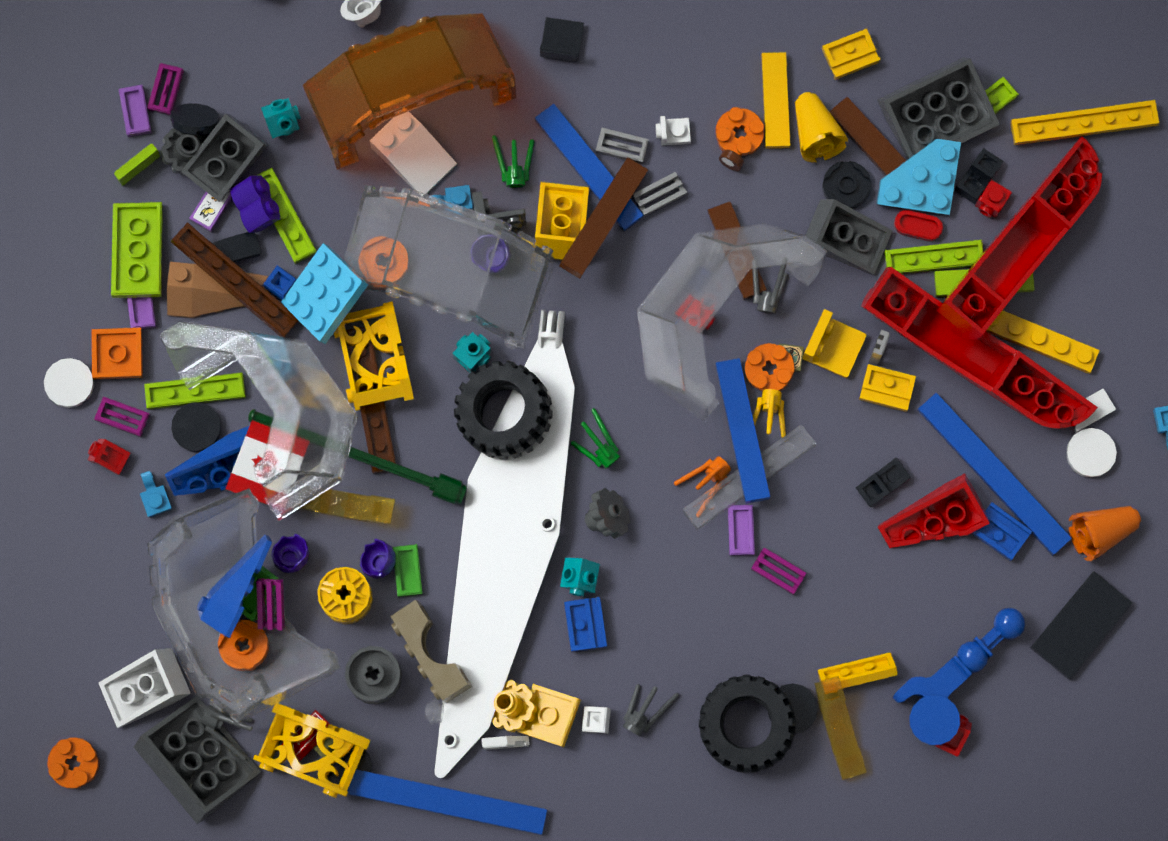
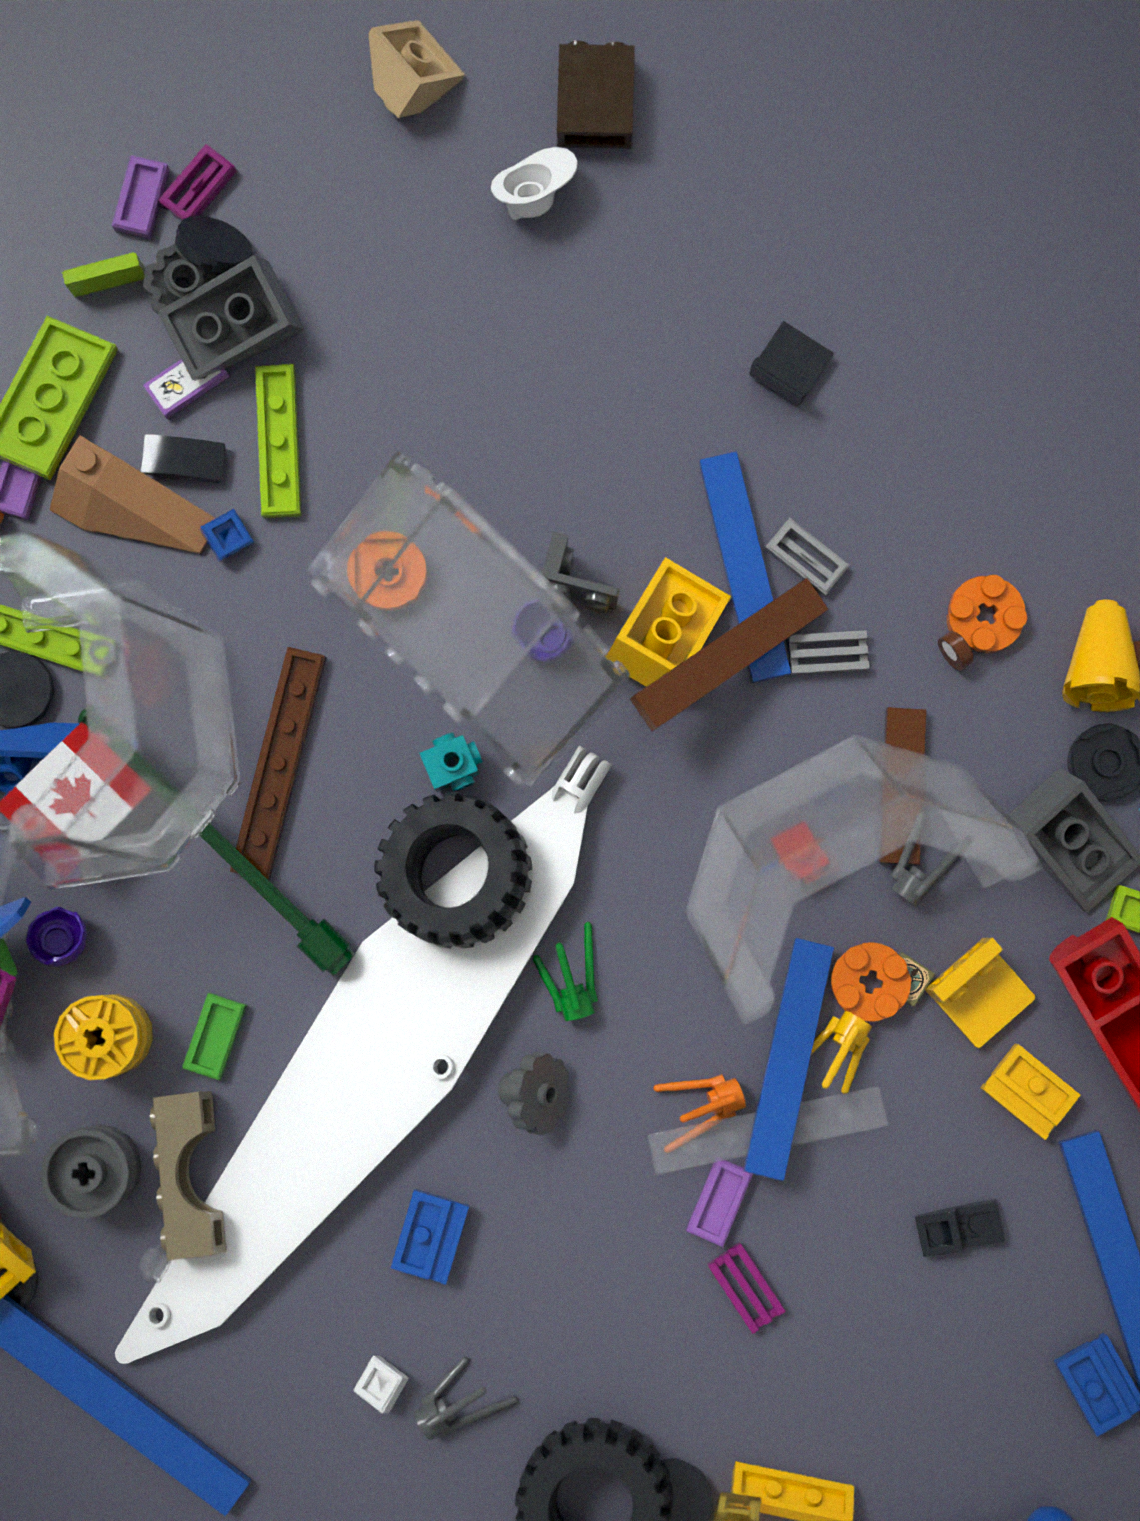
camera: 30 degrees right, 5 degrees up
reddish brown tile [171,222,299,339] -> none
dark purple brick [230,175,280,233] -> none
teal brick [261,98,301,139] -> none
medium azure plate [281,243,369,344] -> none
clear yellow slope [293,482,396,524] -> none
clear orange windscreen [302,13,516,169] -> none
yellow fence [334,301,414,411] -> none
dark purple hair [360,539,396,579] -> none
white slope [370,107,457,198] -> none
dark azure plate [429,185,473,214] -> none
white tile [482,736,529,750] -> none
green plant [492,135,534,188] -> none
yellow plant [492,680,537,733] -> none
yellow plate [517,684,581,748] -> none
teal brick [560,558,600,597] -> none
white bracket [655,116,691,146] -> none
yellow tile [761,52,790,149] -> none
light grey tile [868,330,890,365] -> none
red wedge [878,473,990,548] -> none

